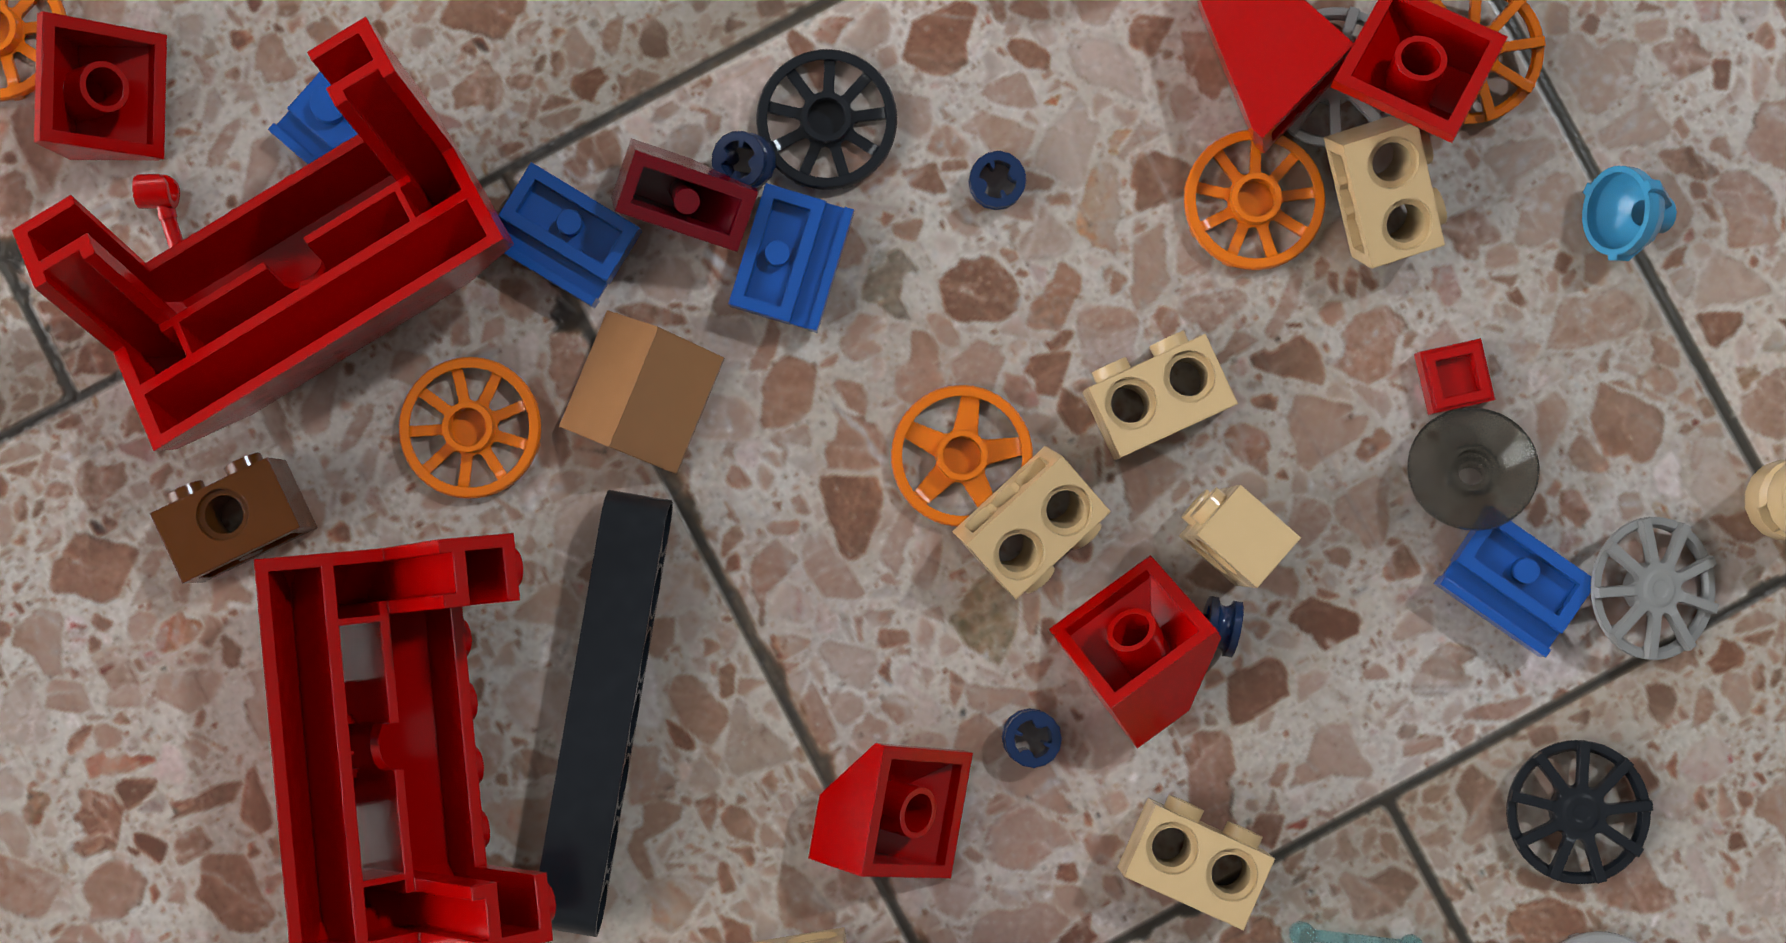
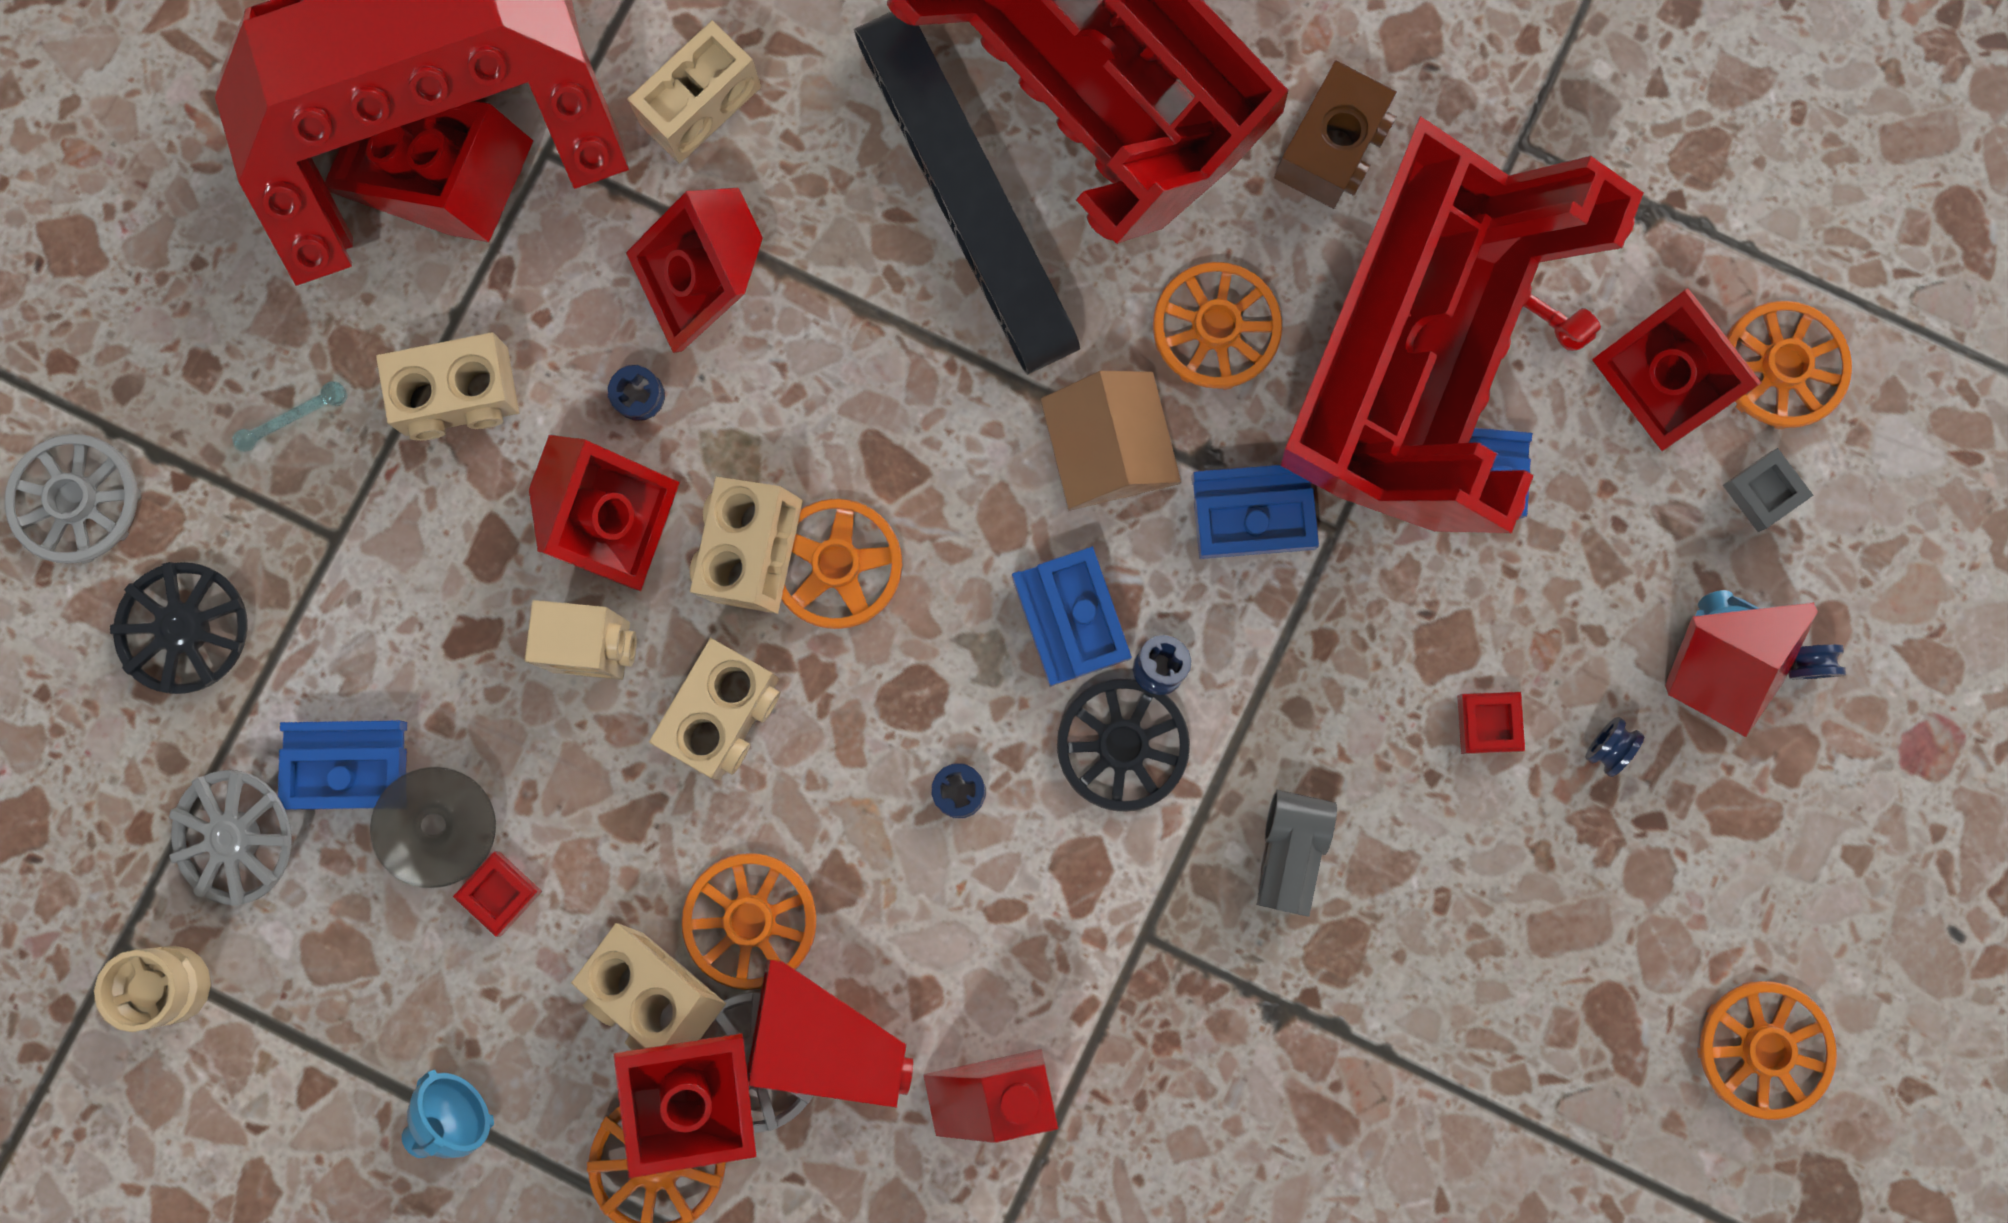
camera: 145 degrees right, 5 degrees down
dark red slope [611,138,759,252] -> none
dark blue bush [1203,596,1244,658] -> none

